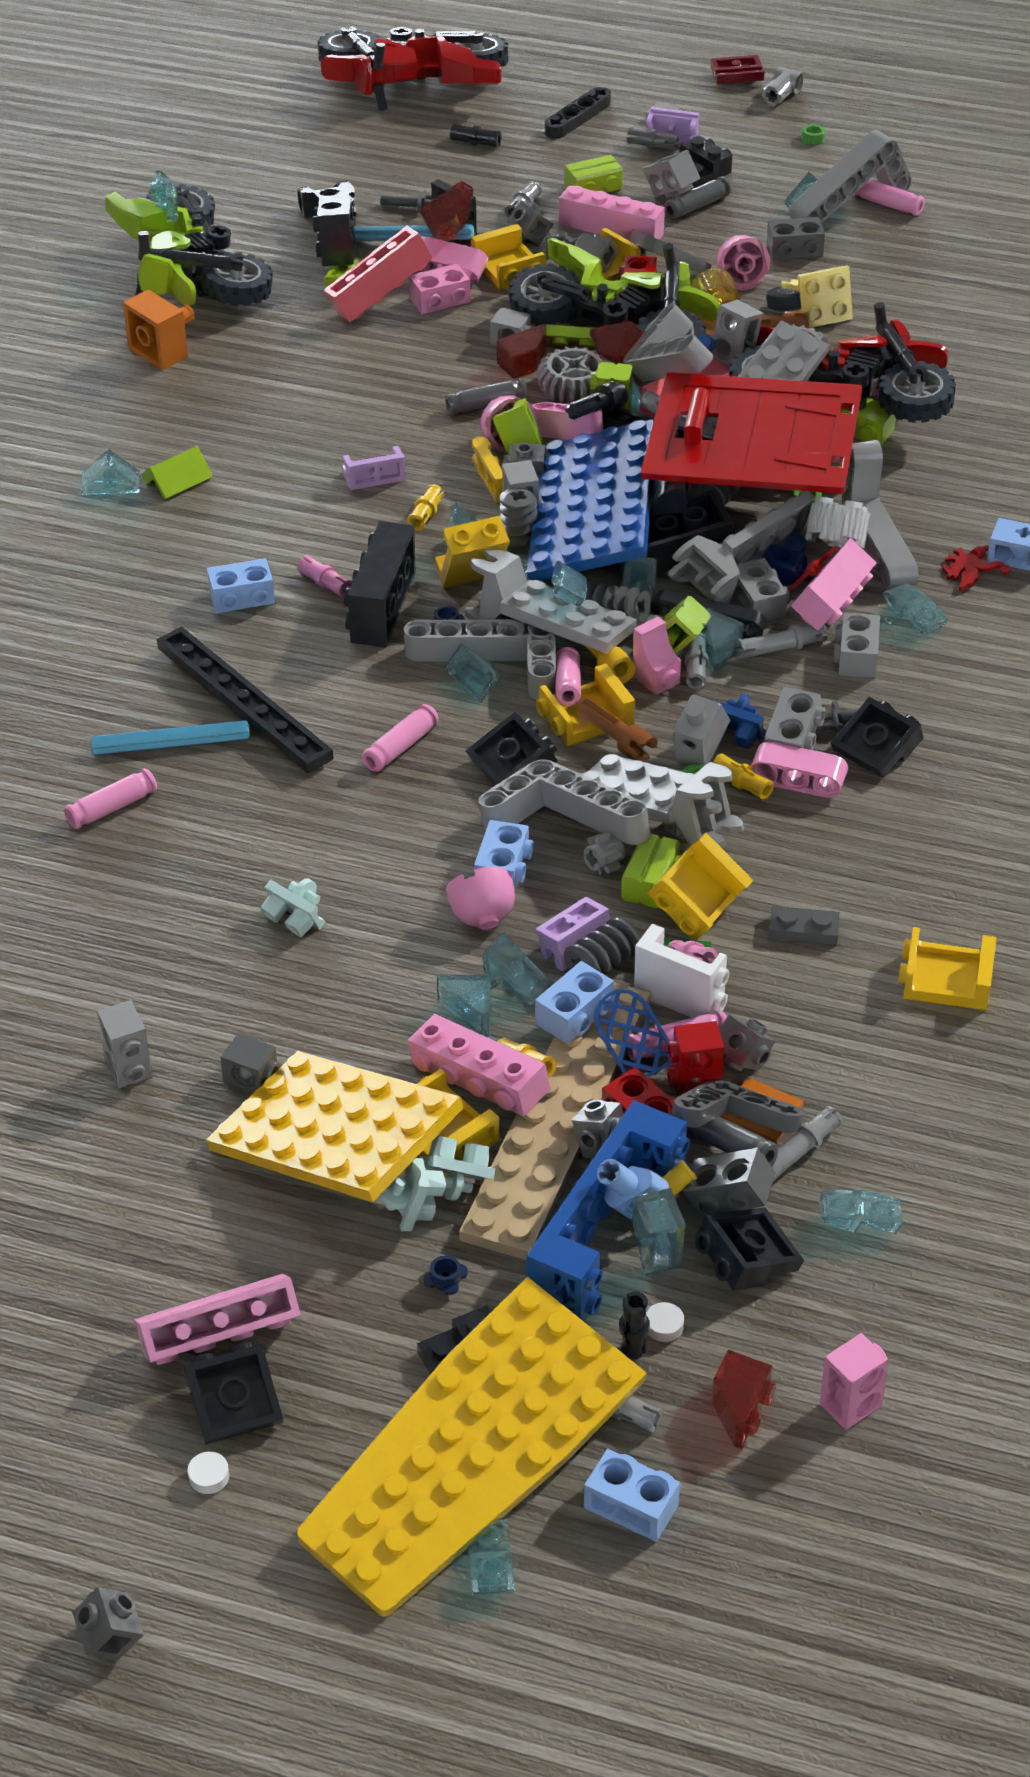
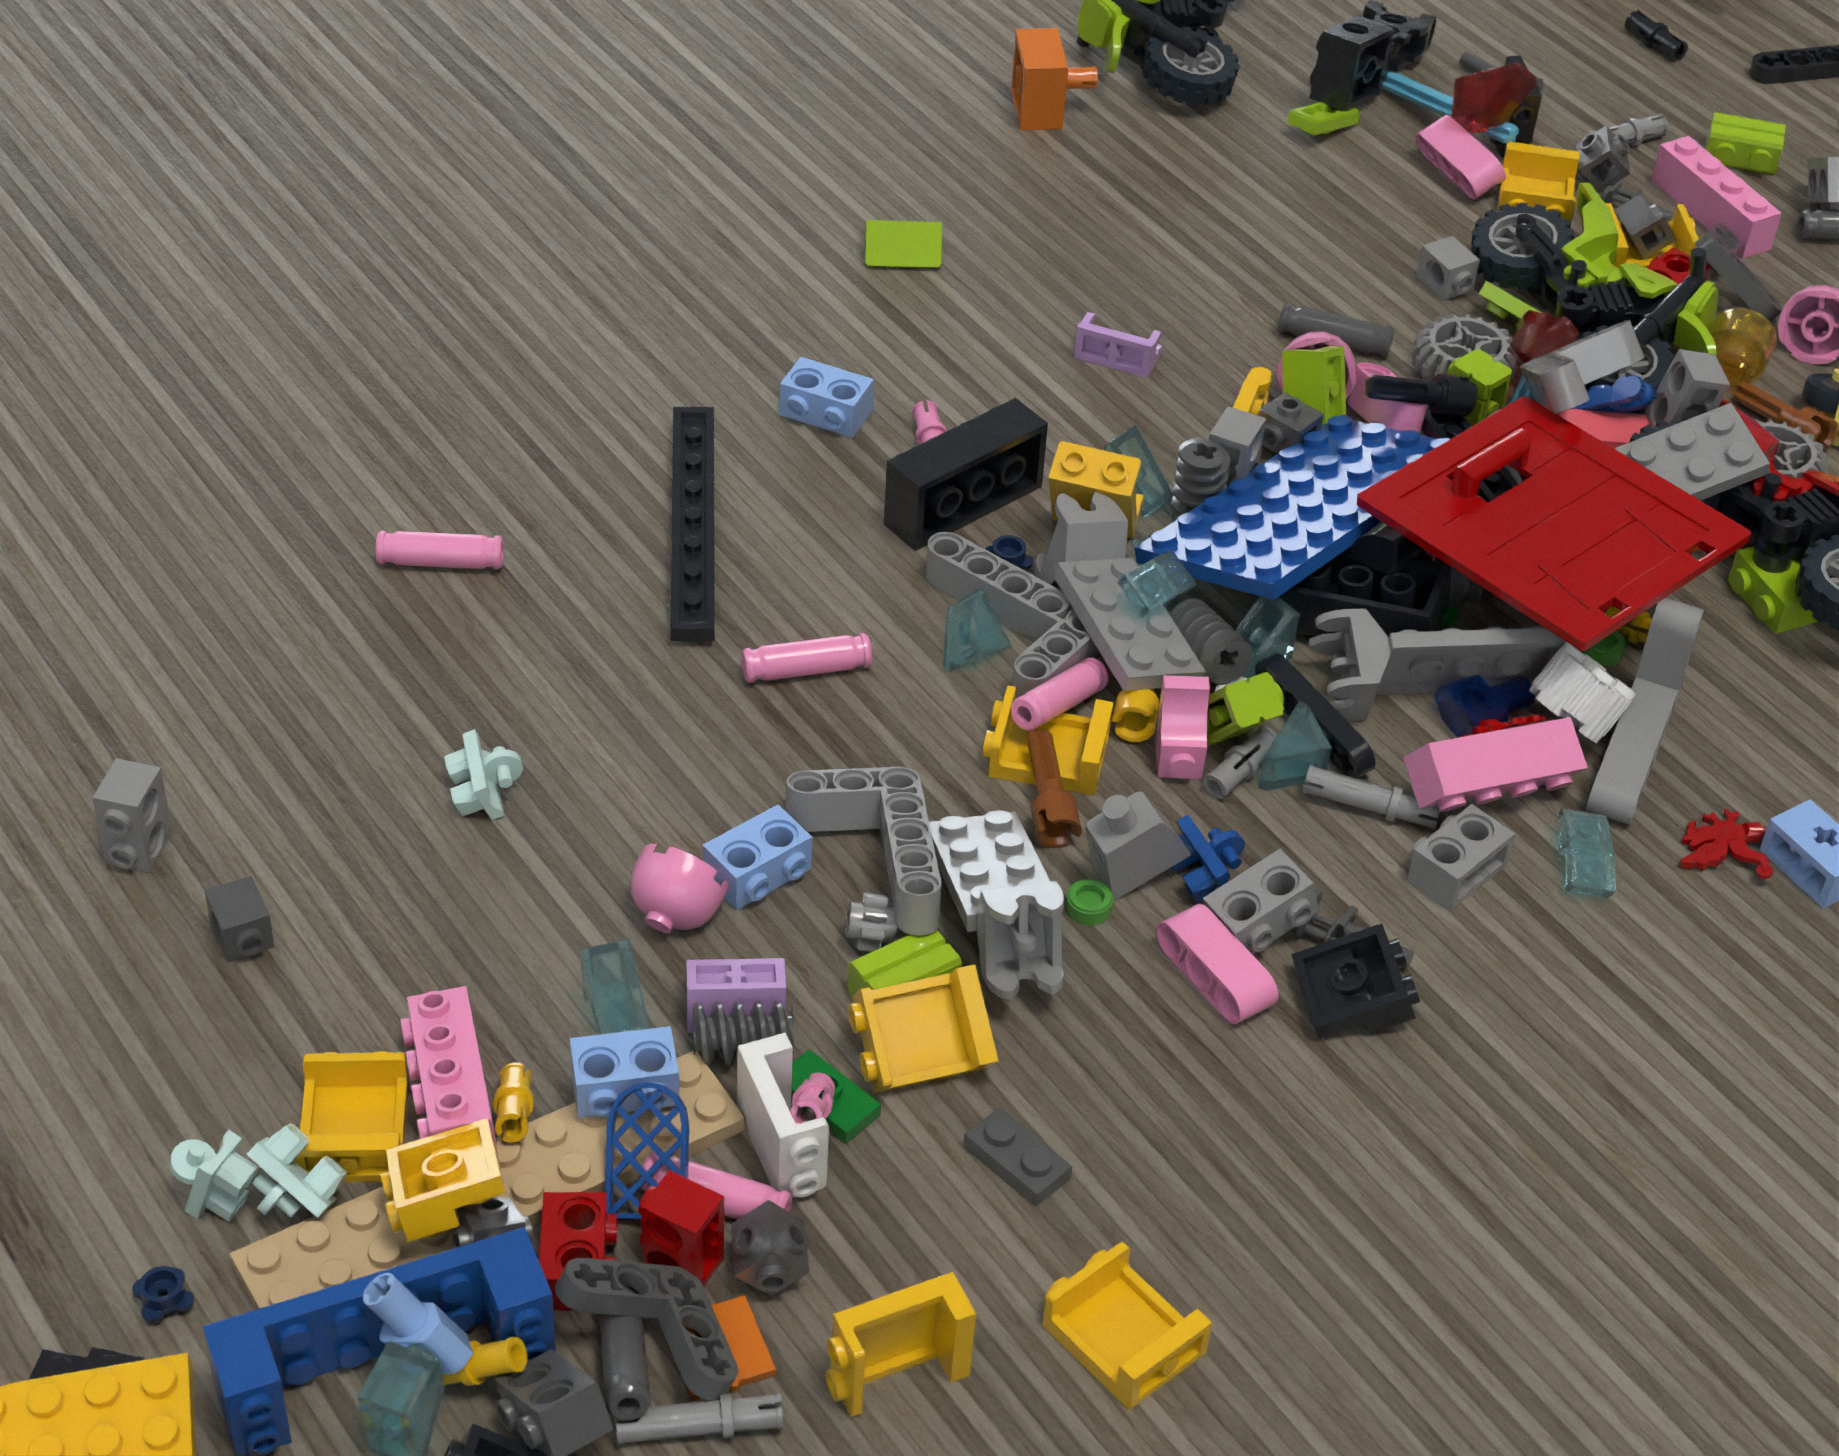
camera: 35 degrees right, 0 degrees up
clear light blue slope [81,449,140,495] -> none
medium azure axle [91,721,250,755] -> none
yellow plate [206,1051,464,1202] -> none
coral brick [324,226,433,322] -> none
yellow pin [407,484,444,531] -> none
bright pink brick [409,264,471,314] -> none
clear light blue slope [436,974,492,1037] -> none
black plate [465,712,558,786] -> none
clear red slope [496,324,546,379] -> none
yellow pin [713,753,774,800] -> none
light grey brick [733,558,790,625] -> none
none -> yellow plate [381,1118,506,1242]
none -> yellow panel [825,1272,976,1417]

